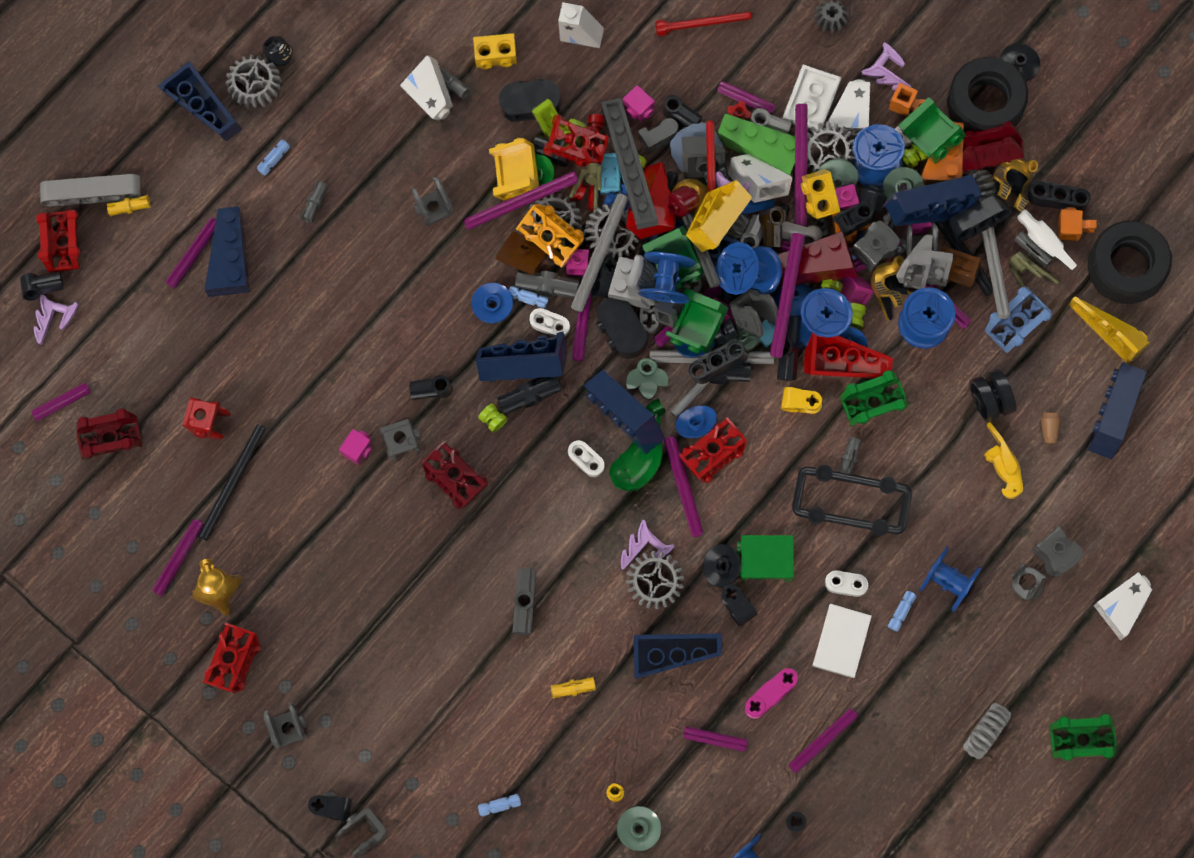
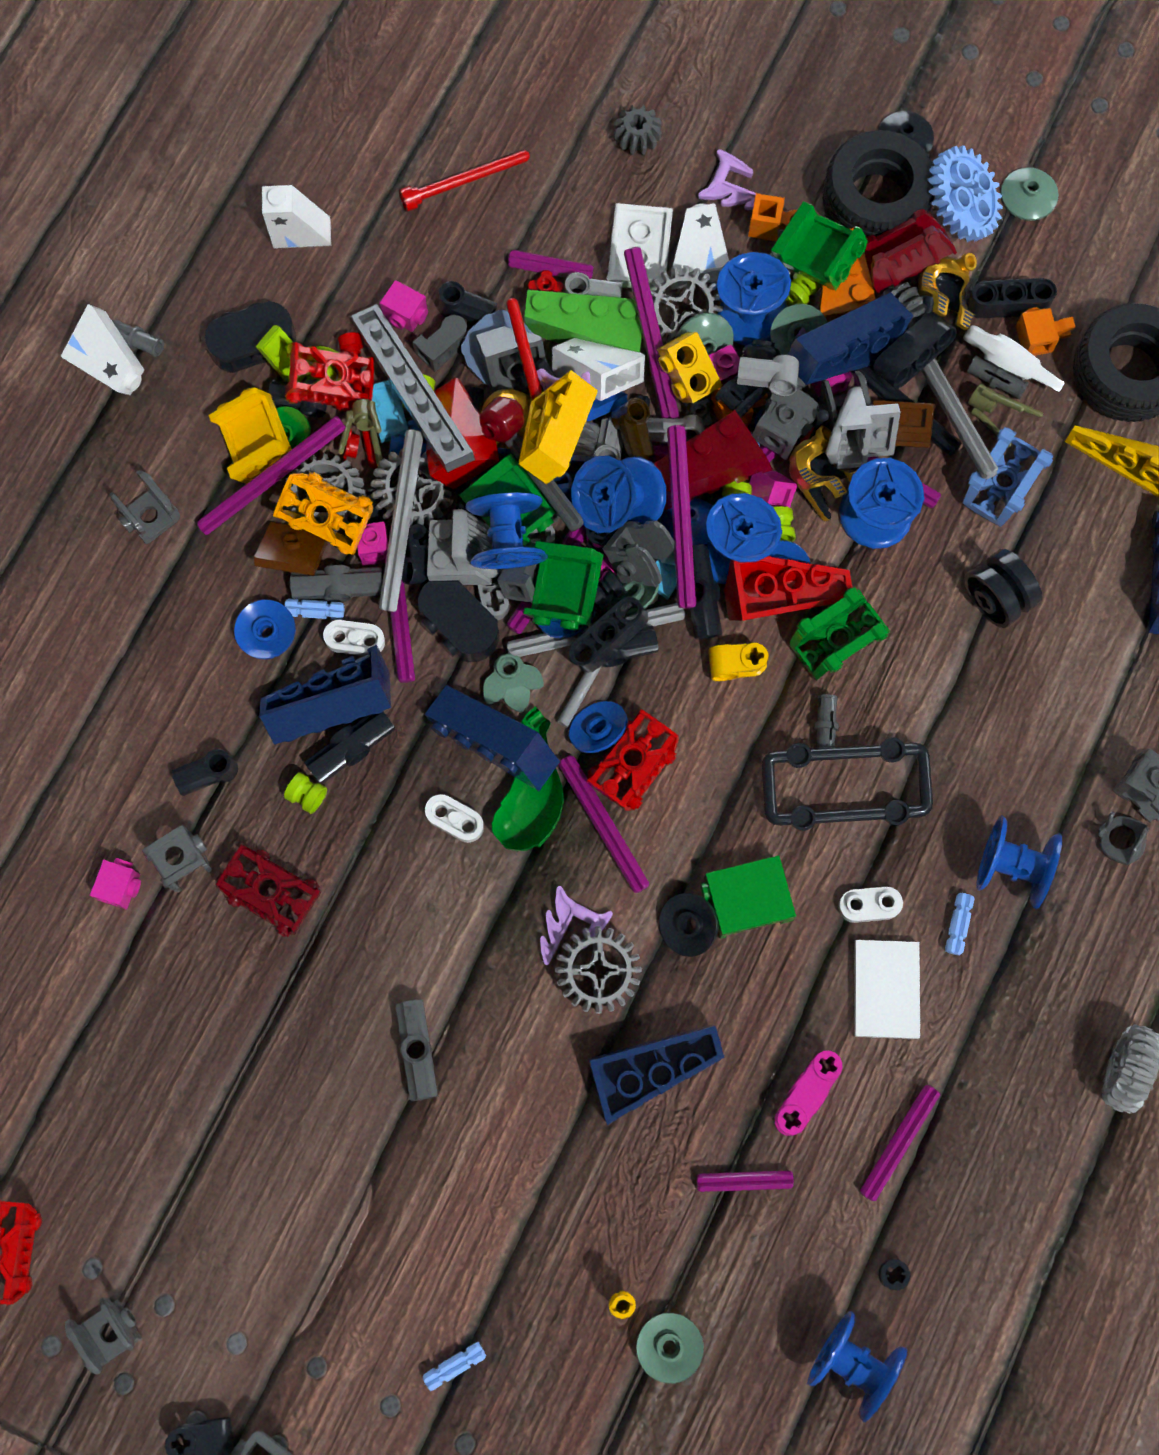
camera: 20 degrees left, 0 degrees up
yellow brick [473,33,517,69] -> none
yellow pin [551,677,596,699] -> none
black piece [721,584,758,627] -> none
yellow animal [984,422,1024,499] -> none
medium nougat cone [1040,413,1062,444] -> none
none -> light grey piece [737,355,799,396]
none -> light blue gear [928,146,1003,242]
none -> sand green dish [1001,168,1059,221]

